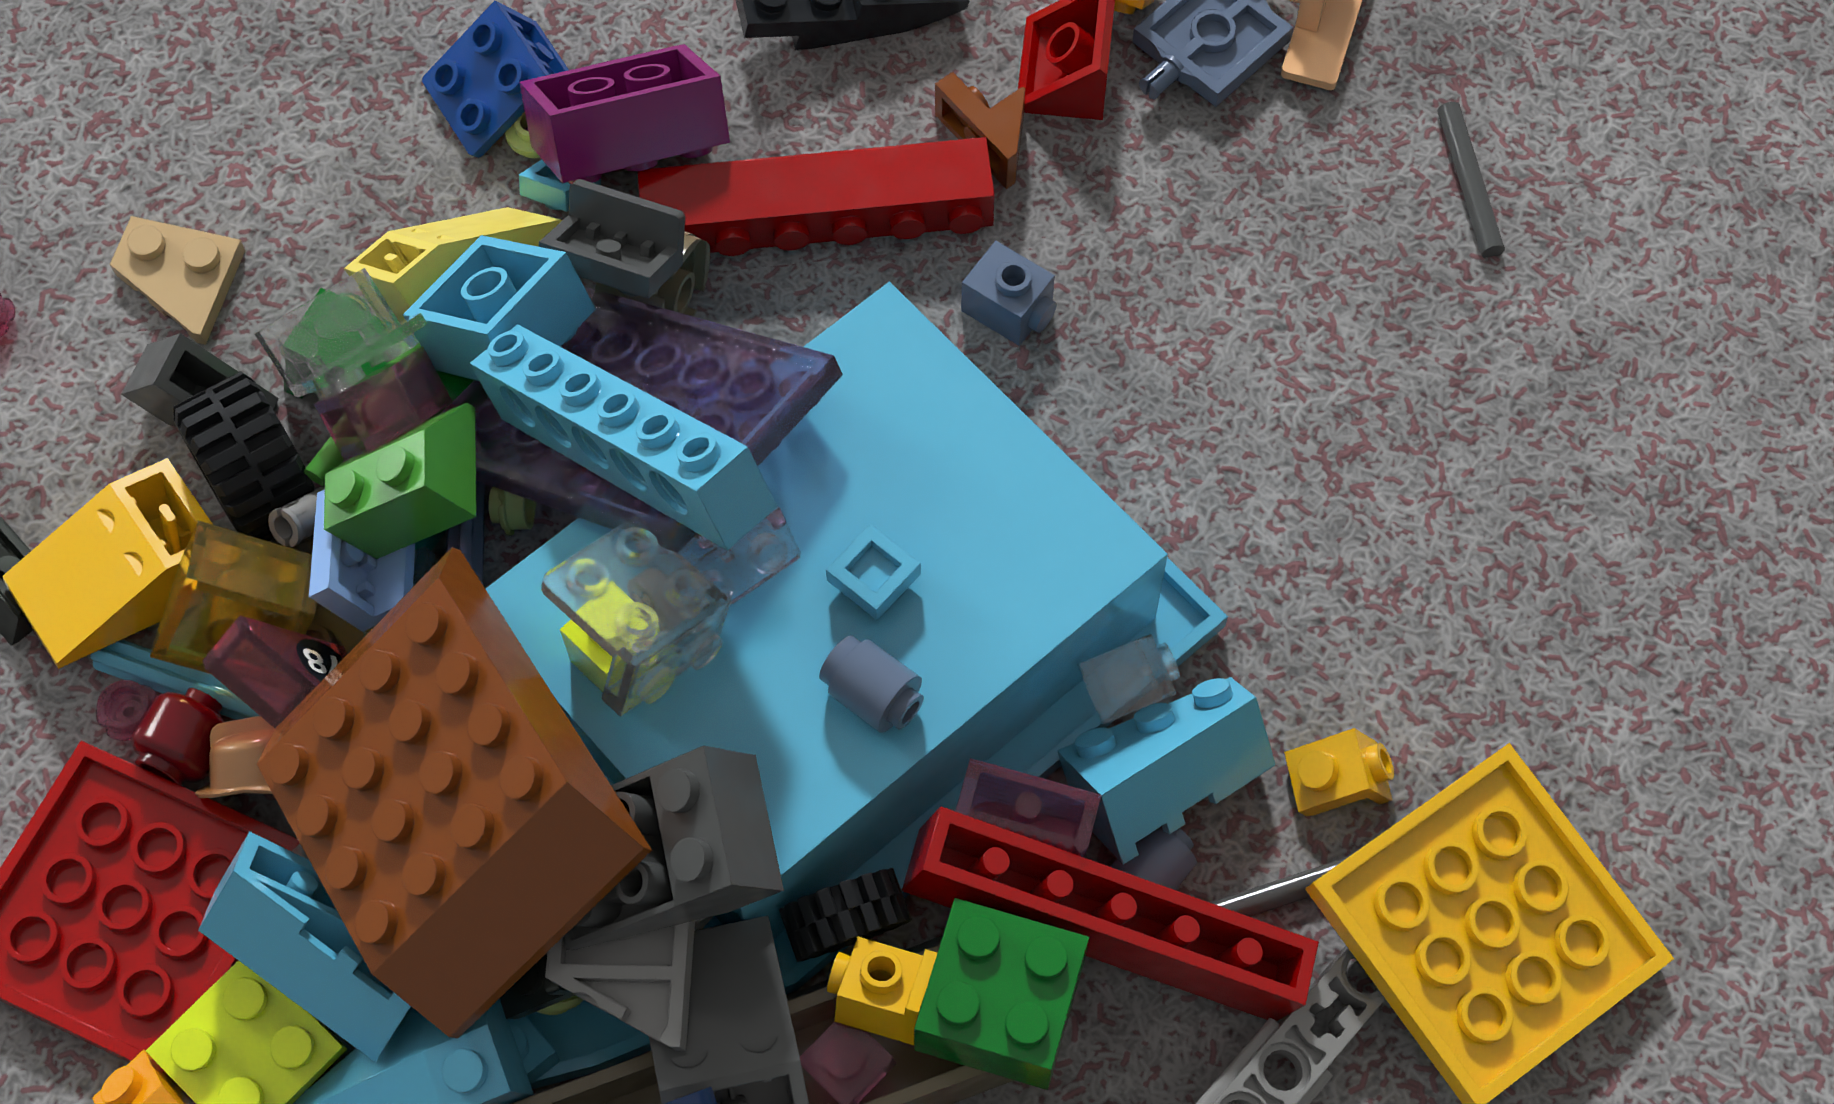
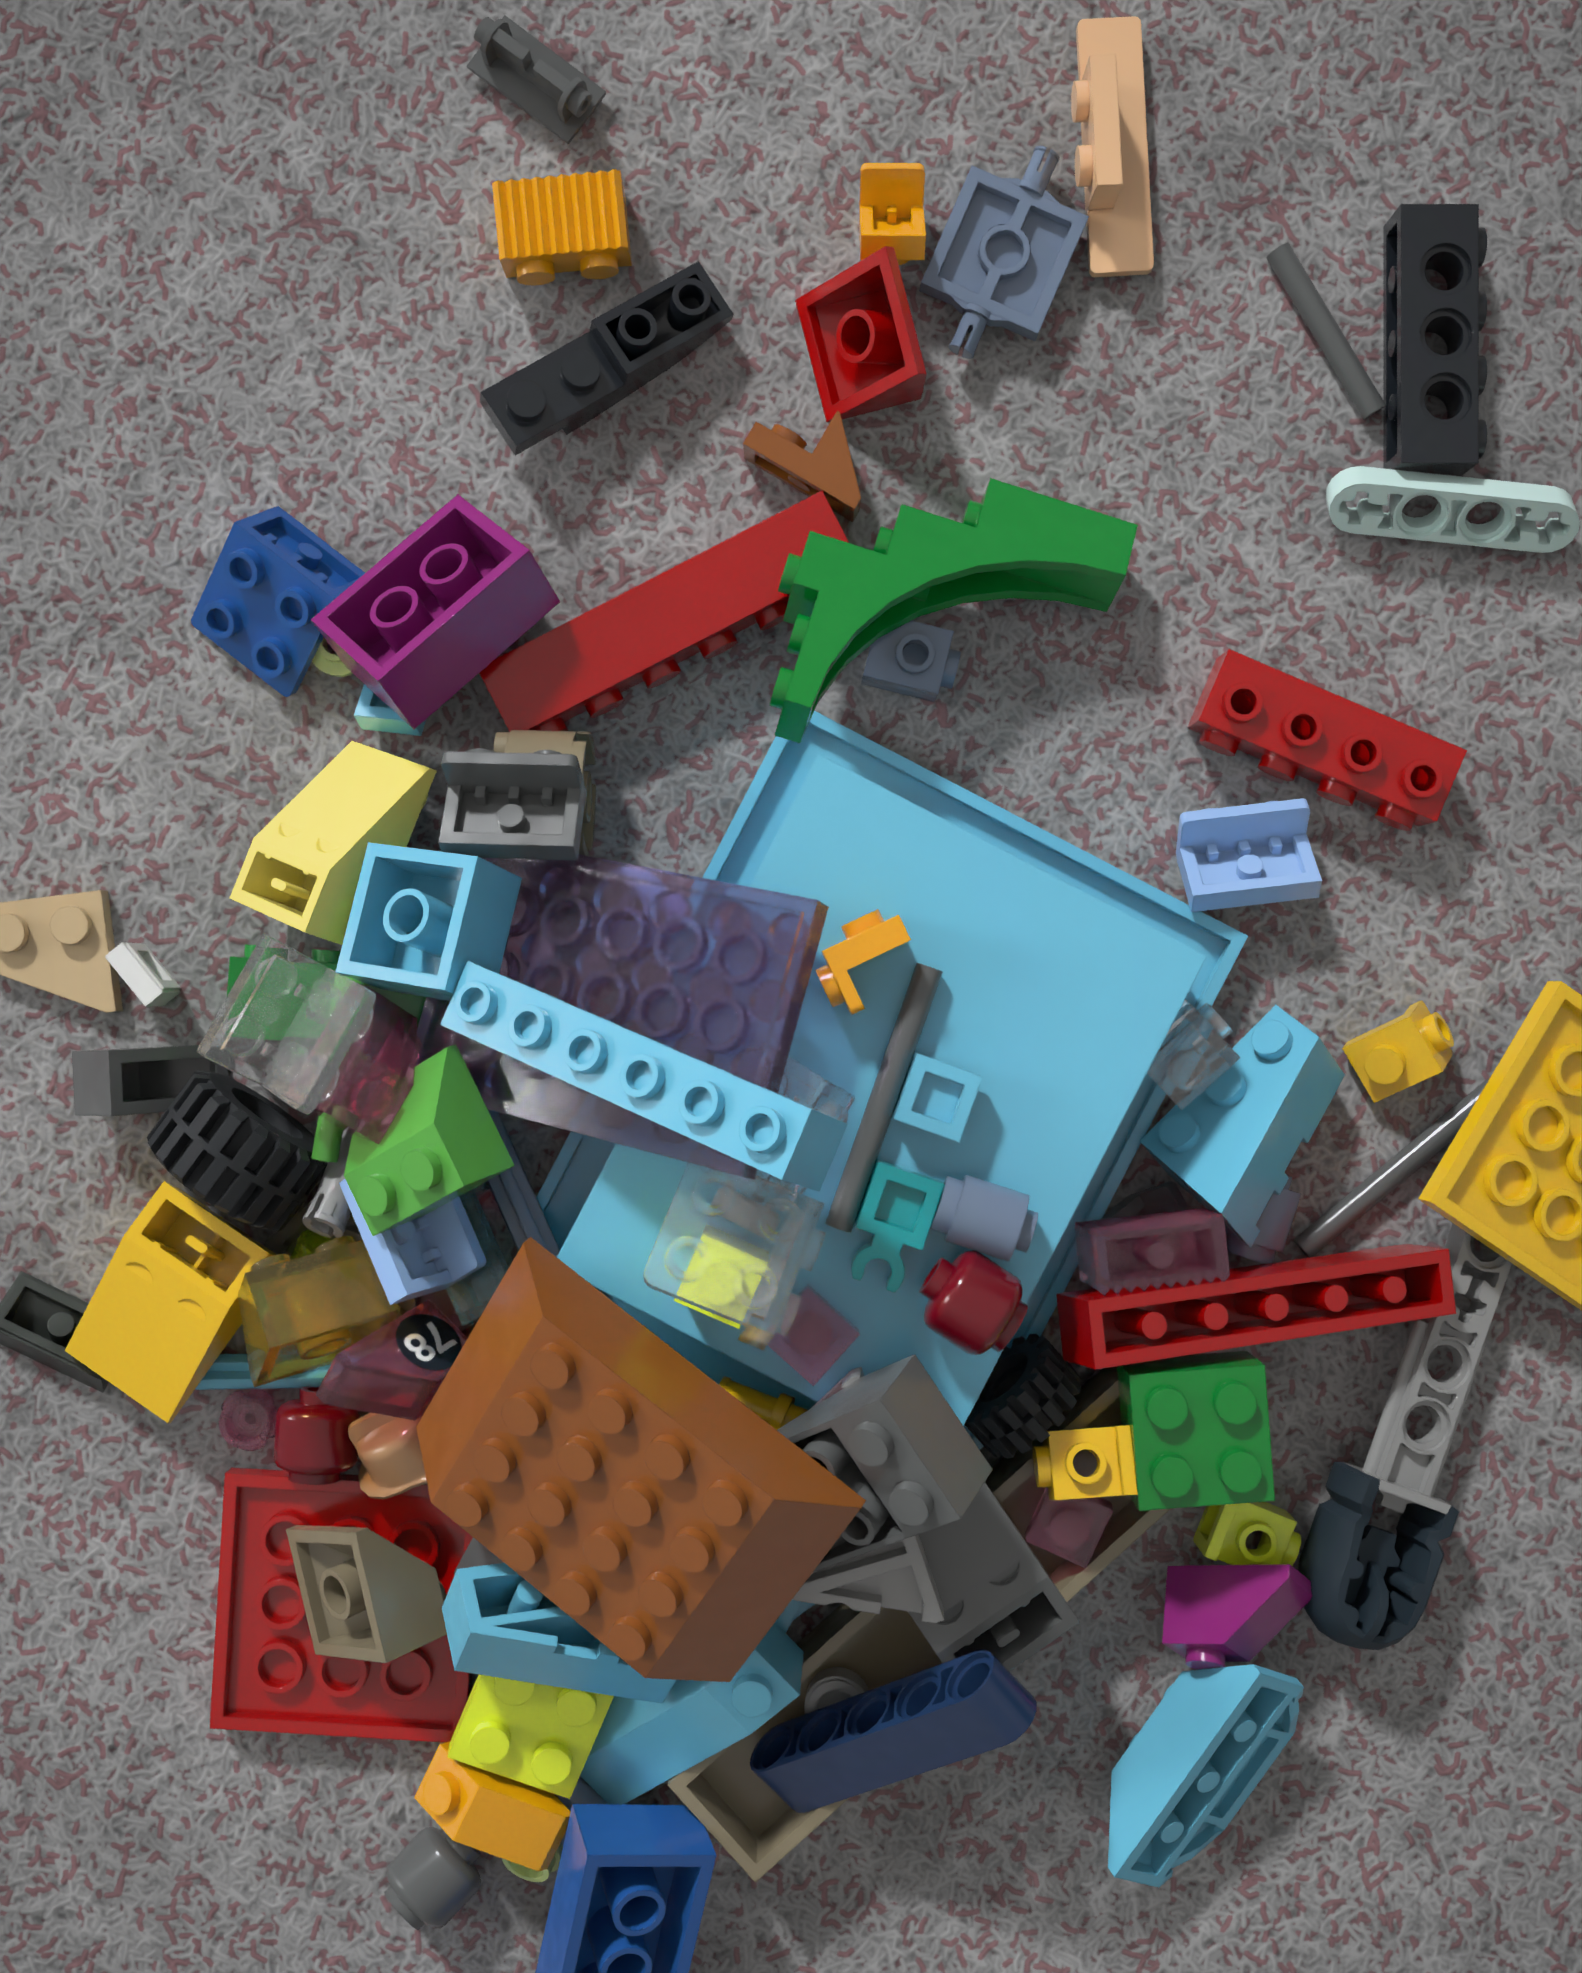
camera: 20 degrees left, 25 degrees up
none -> white tile [104,942,181,1007]
none -> dark tan slope [286,1525,447,1663]
none -> clear pink plate [761,1284,860,1386]
none -> green arch [769,478,1138,743]
none -> light orange bracket [815,909,911,1015]
none -> dark grey bar [825,963,943,1233]
none -> teal plate [851,1160,945,1293]
none -> dark red head [919,1250,1028,1355]
none -> light blue bracket [1176,798,1322,912]
none -> red brick [1187,649,1467,831]
none -> light aqua beam [1326,466,1580,553]
none -> black brick [1383,204,1487,476]

